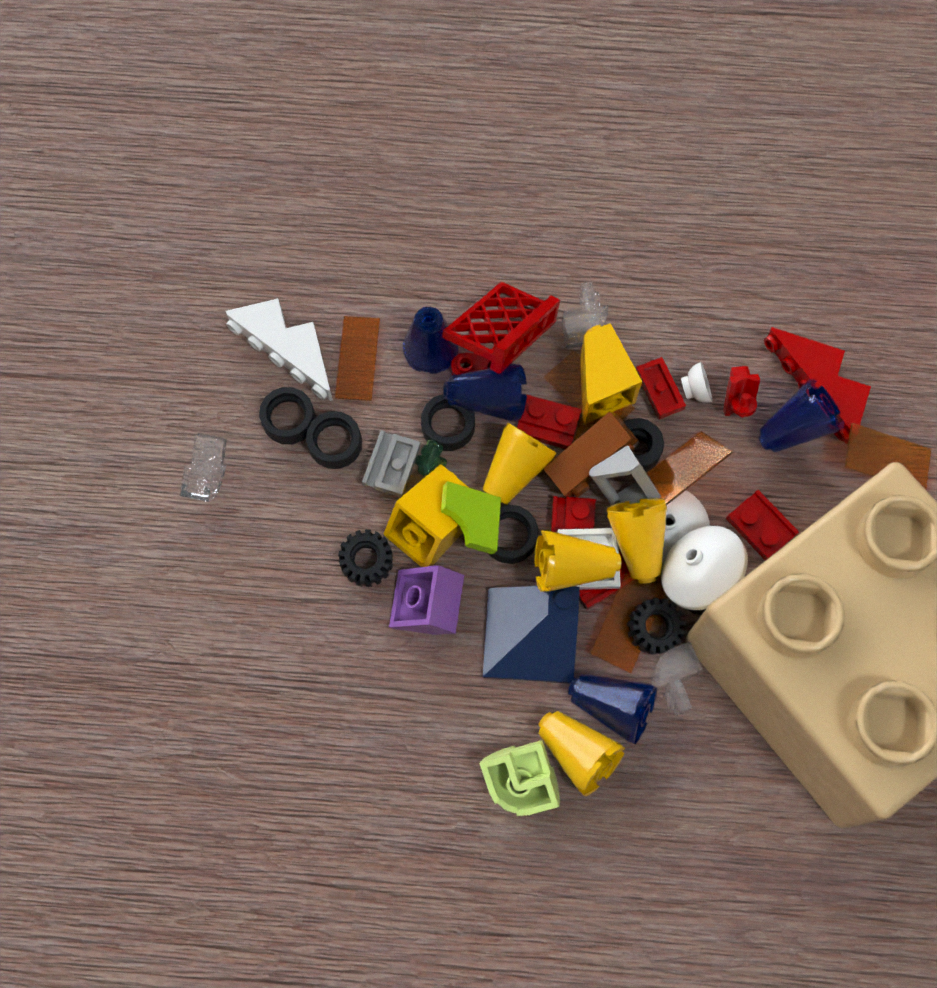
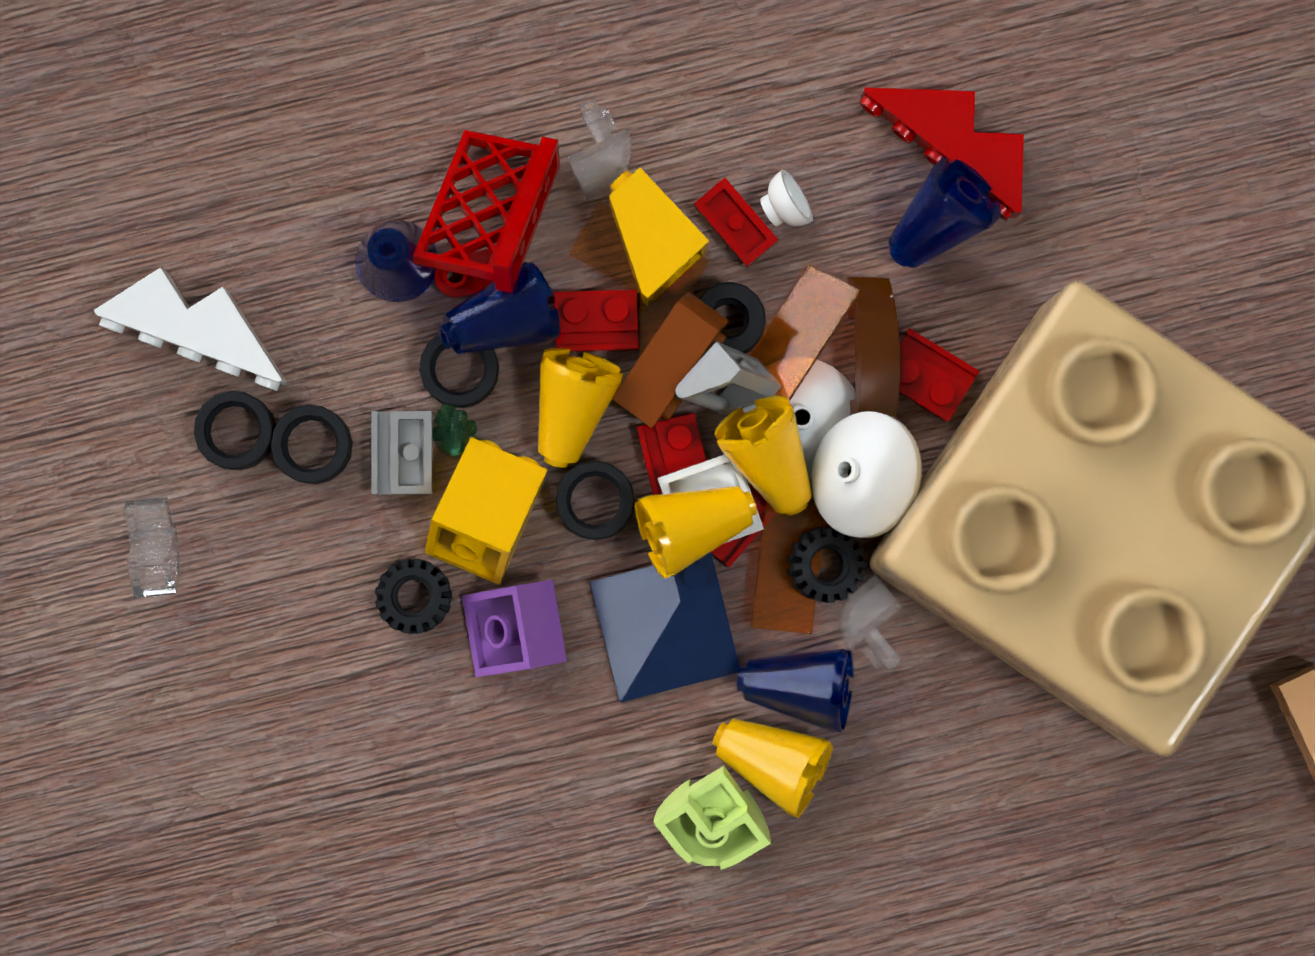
camera: 20 degrees left, 15 degrees up
clear orange piece [335,316,380,401] -> none
lime tile [441,481,501,554] -> none
red hips [723,366,760,418] -> none
clear orange piece [845,423,932,490] -> none
none -> reddish brown slope [848,277,900,419]

